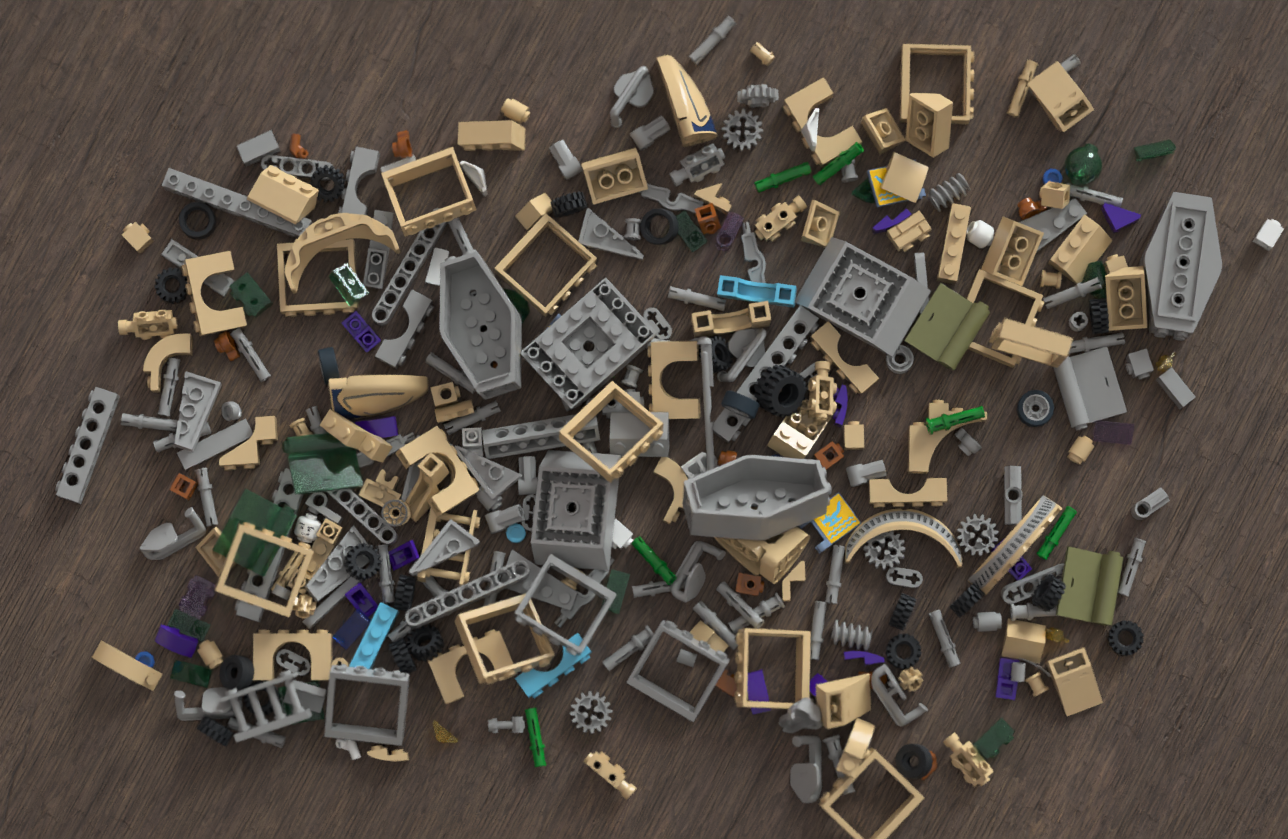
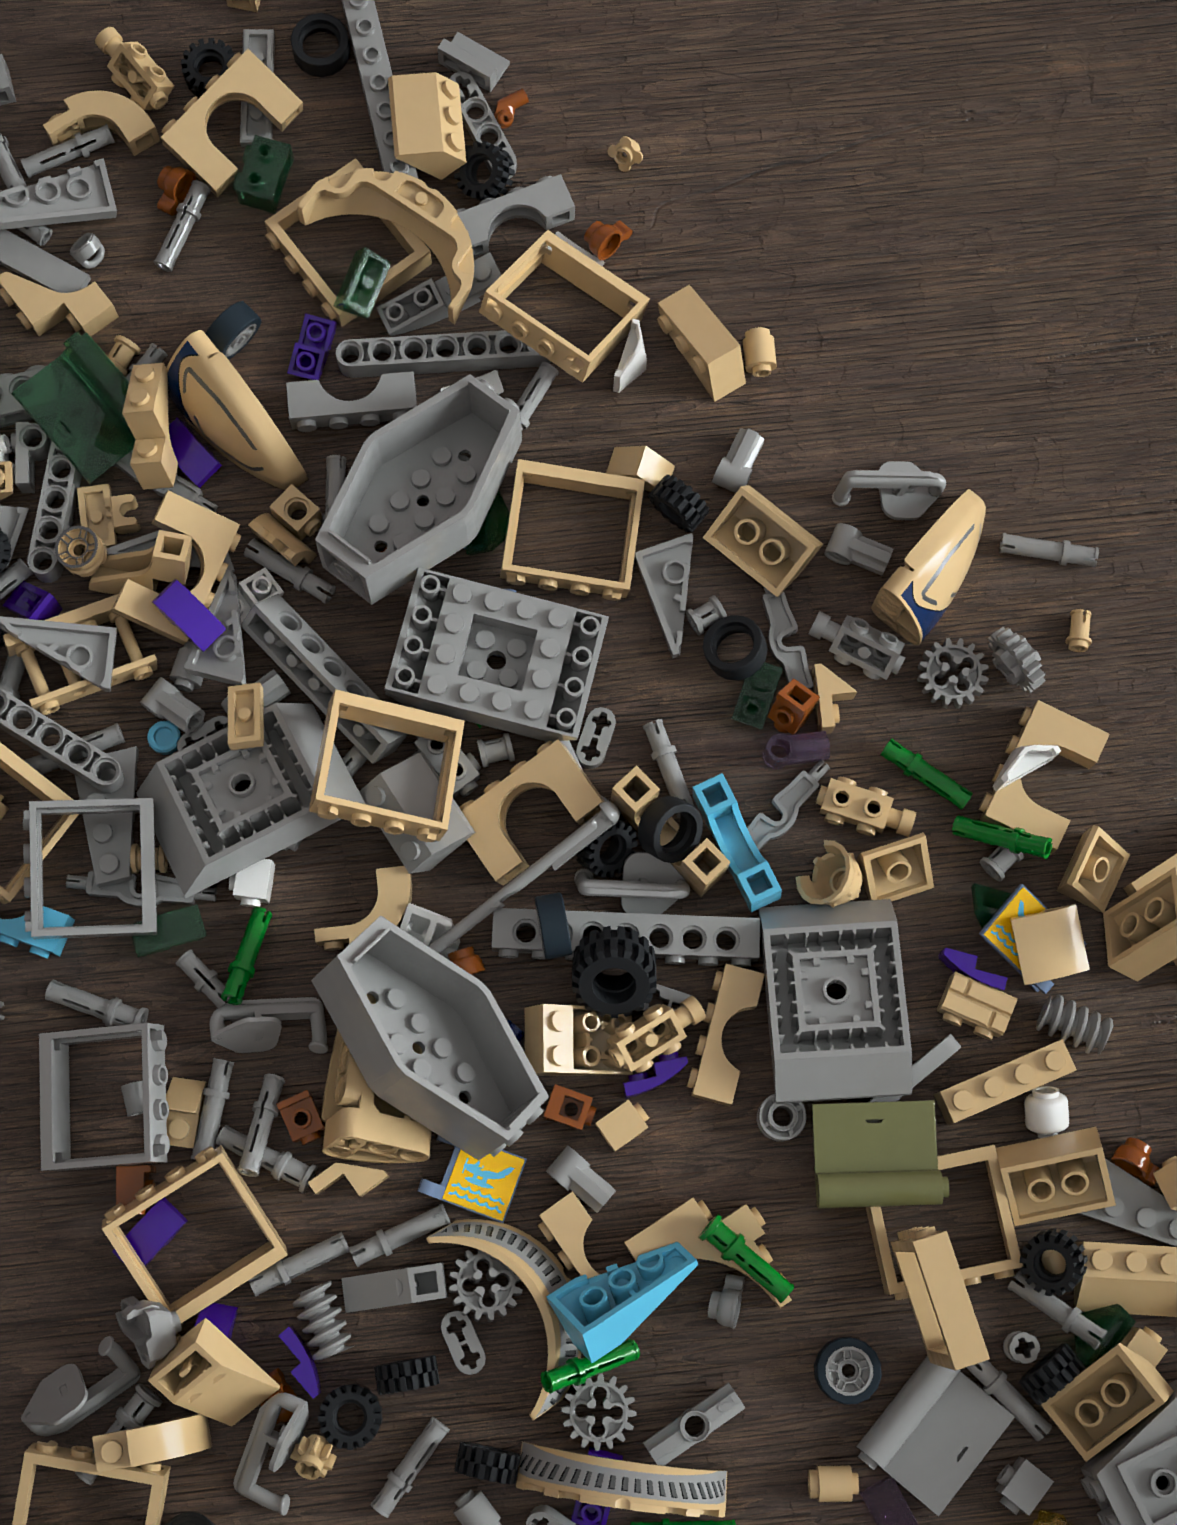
camera: 50 degrees right, 5 degrees down
none -> dark purple slope [152,579,226,652]
none -> tan plate [228,682,264,750]
none -> light grey slope [341,1263,448,1313]
none -> green pin [541,1338,640,1394]
none -> medium azure wedge [546,1242,698,1363]
none -> tan plate [607,136,643,172]
none -> black tyre [638,796,703,863]
none -> tan helmet [796,840,863,908]
none -> black tyre [1019,1228,1088,1296]

